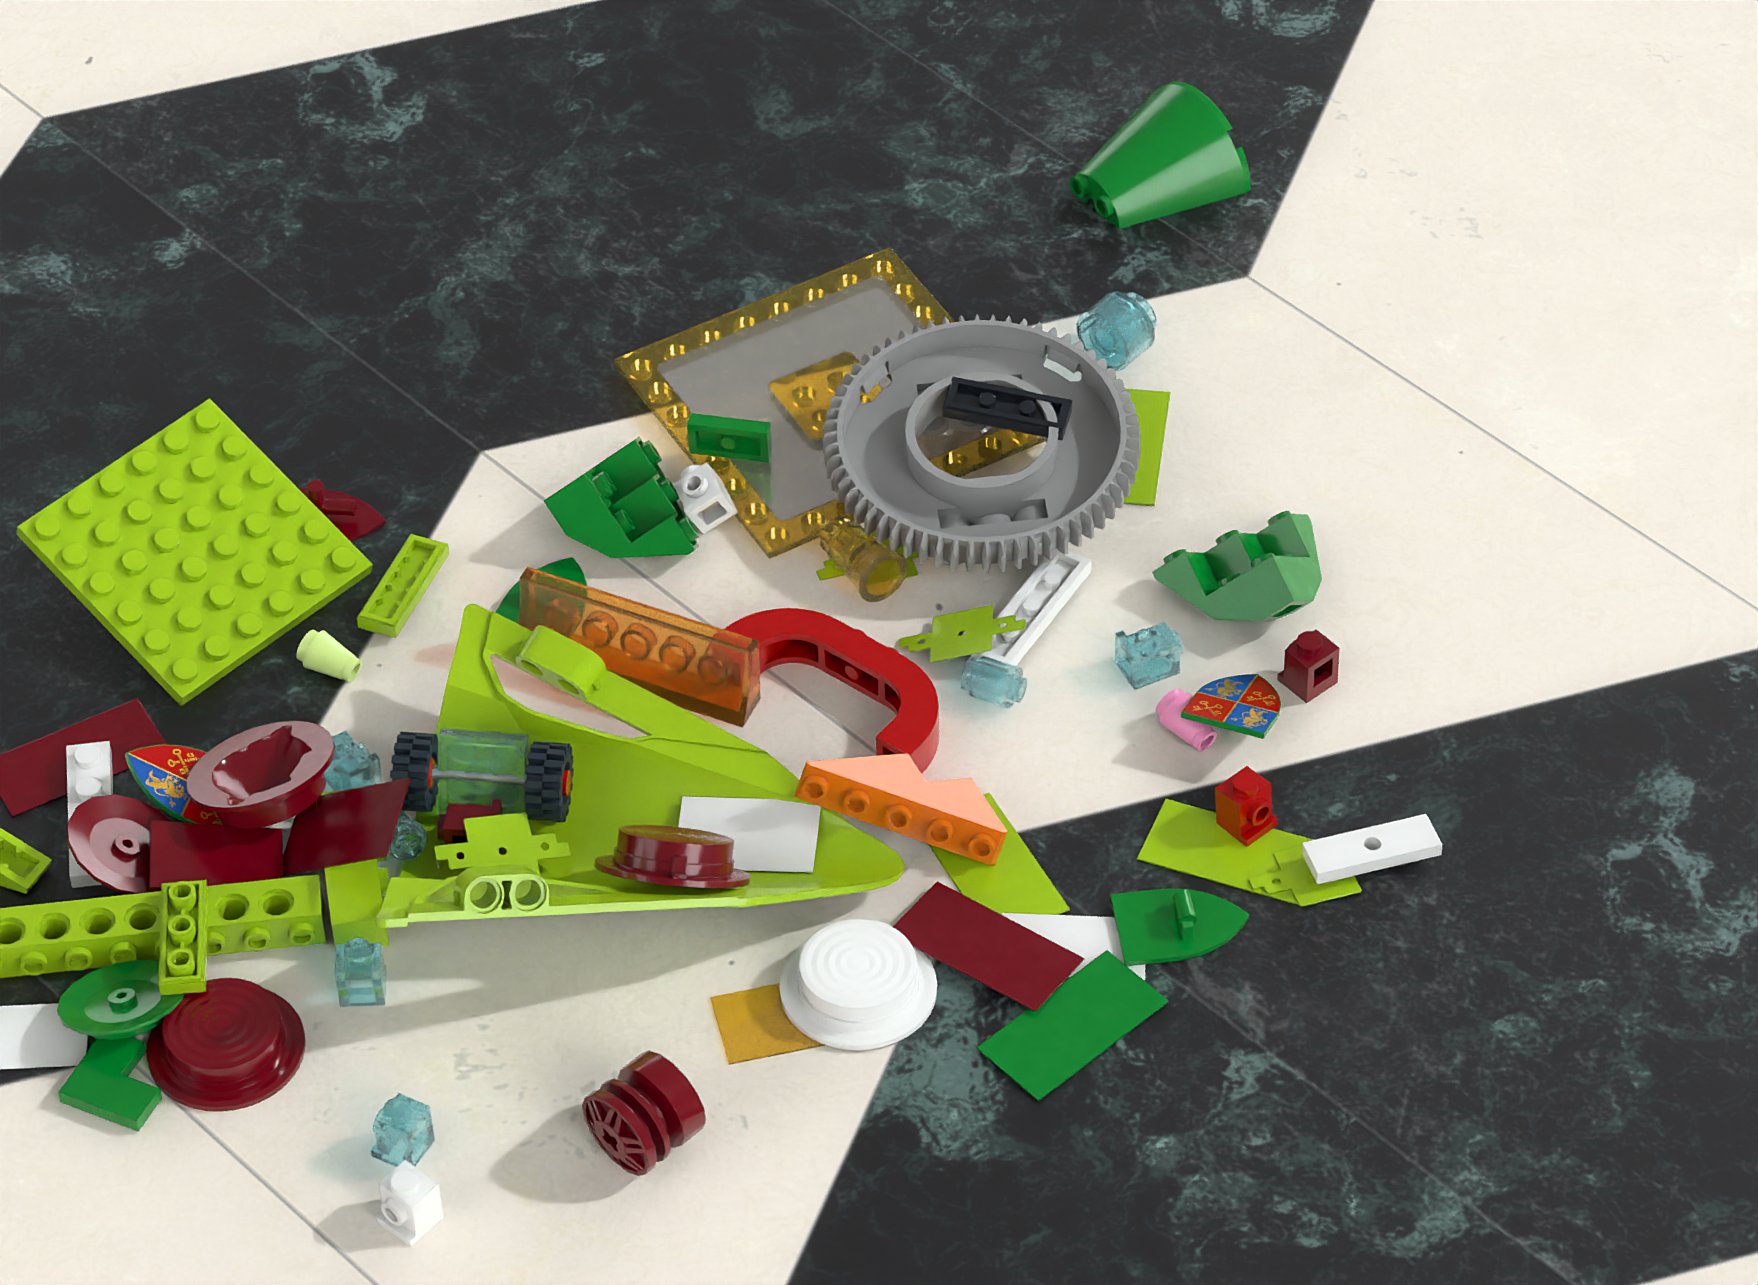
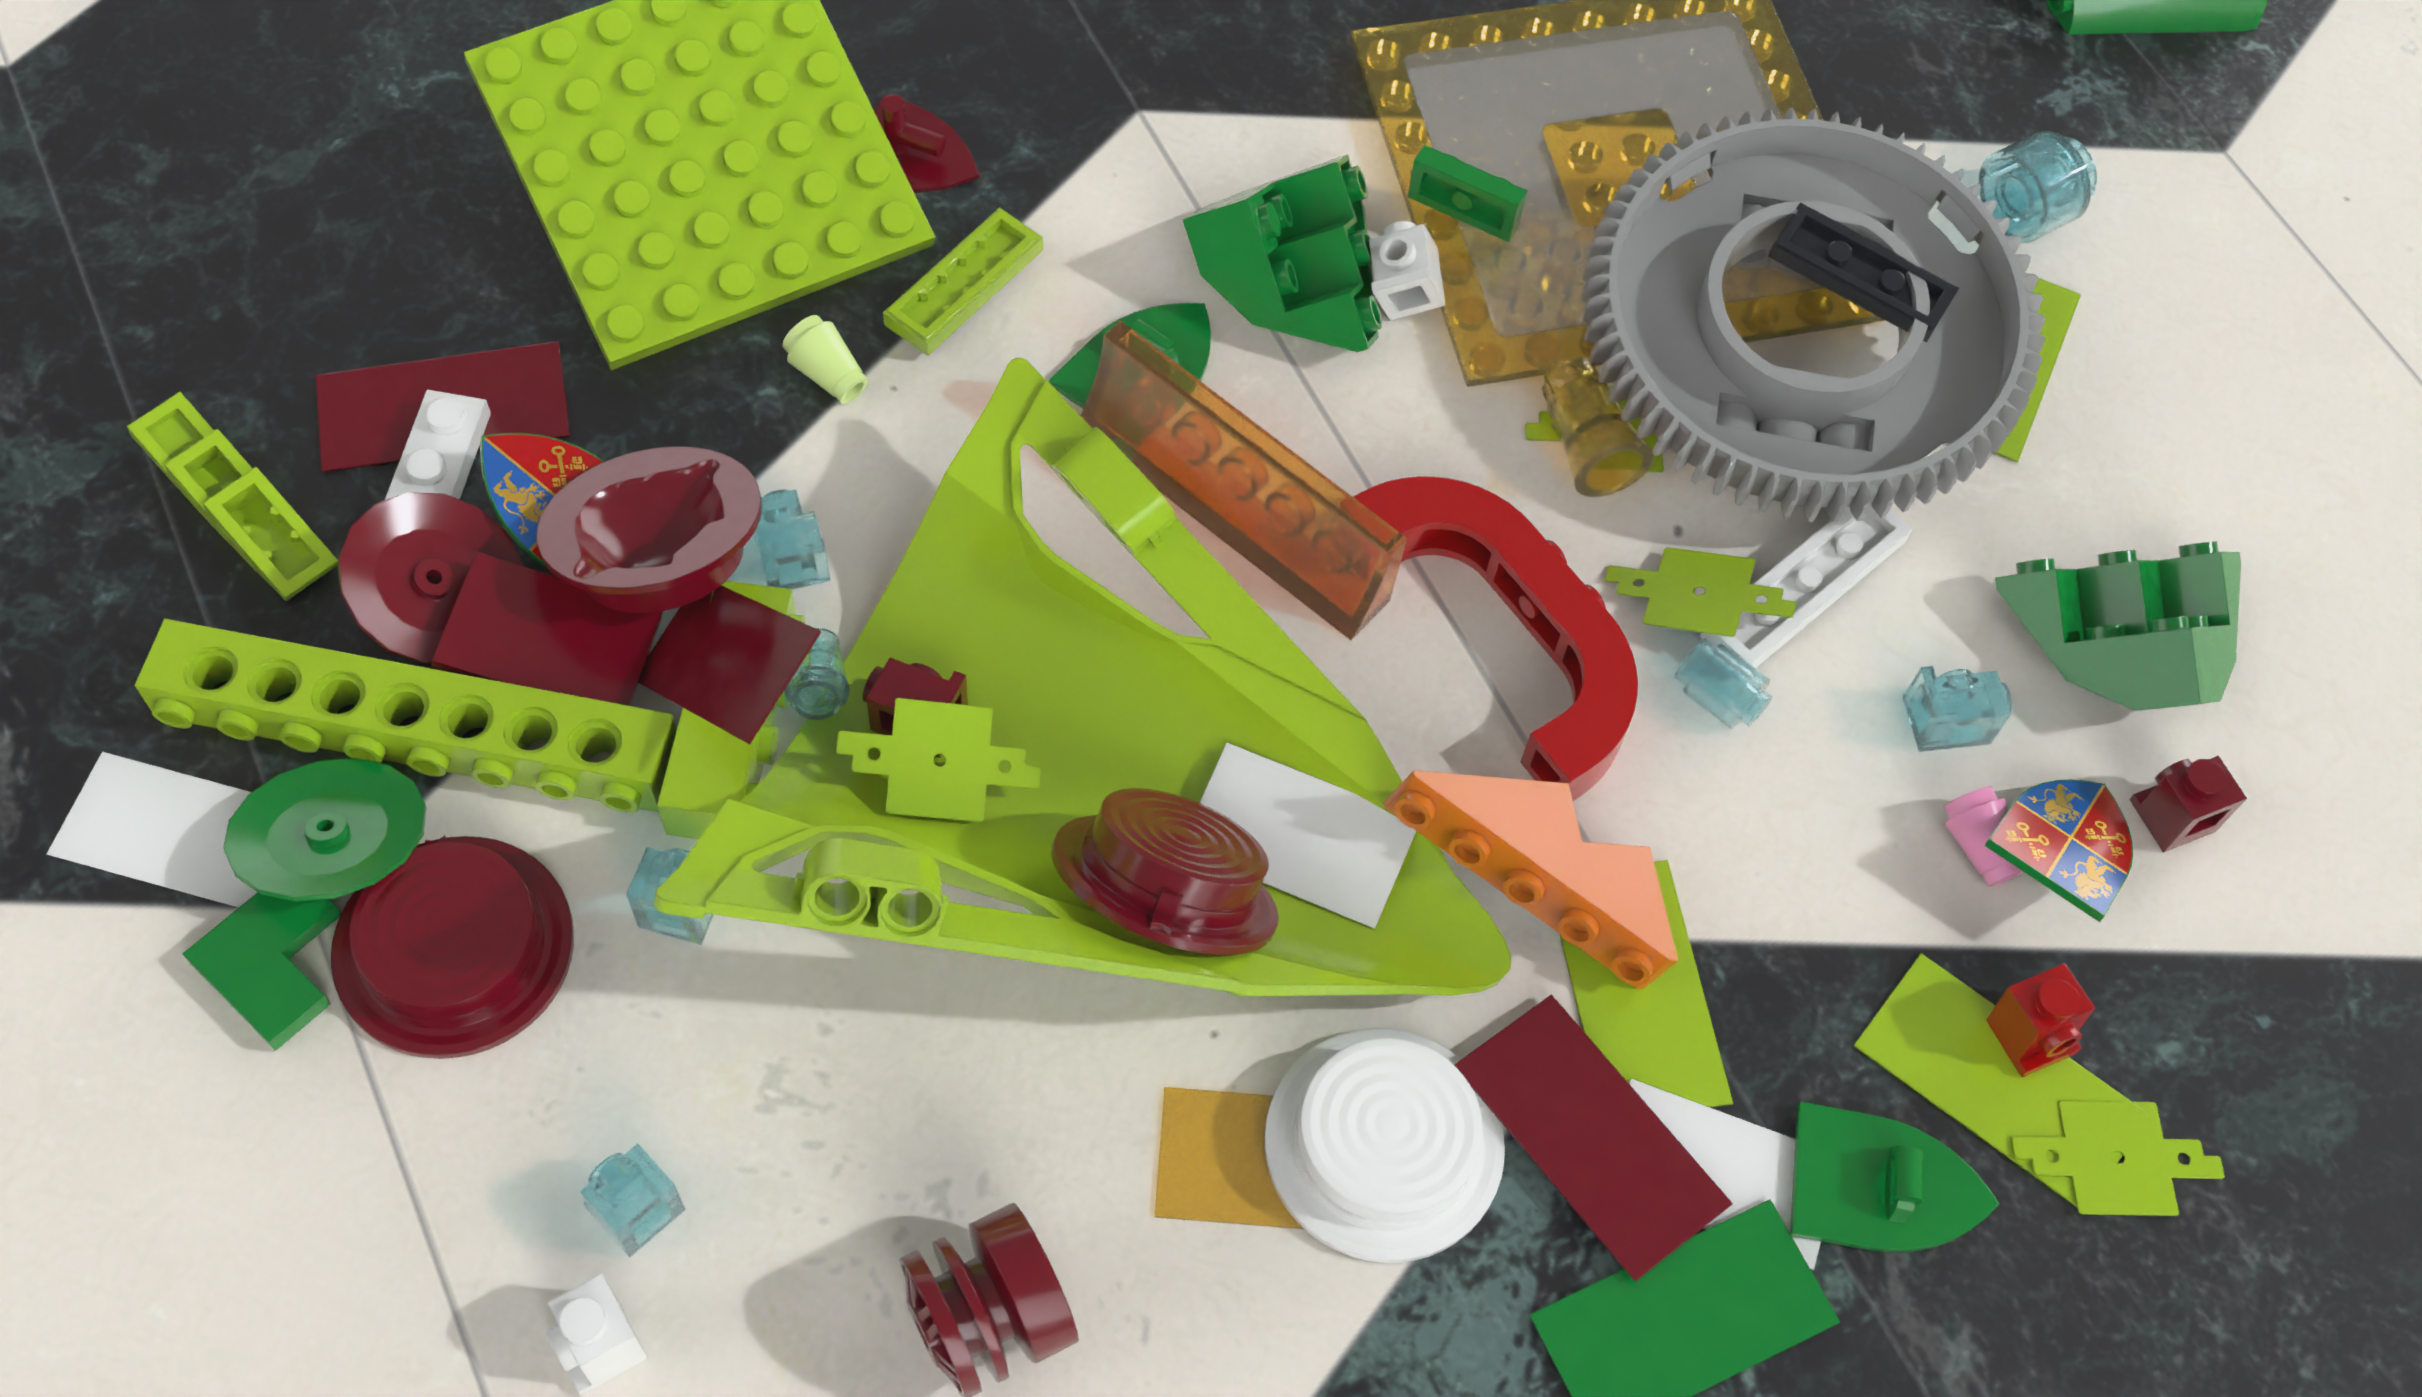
camera: 10 degrees right, 15 degrees up
lime tile [159,880,208,995] -> none
plate [390,728,574,822] -> none
white tile [1302,814,1443,884] -> none

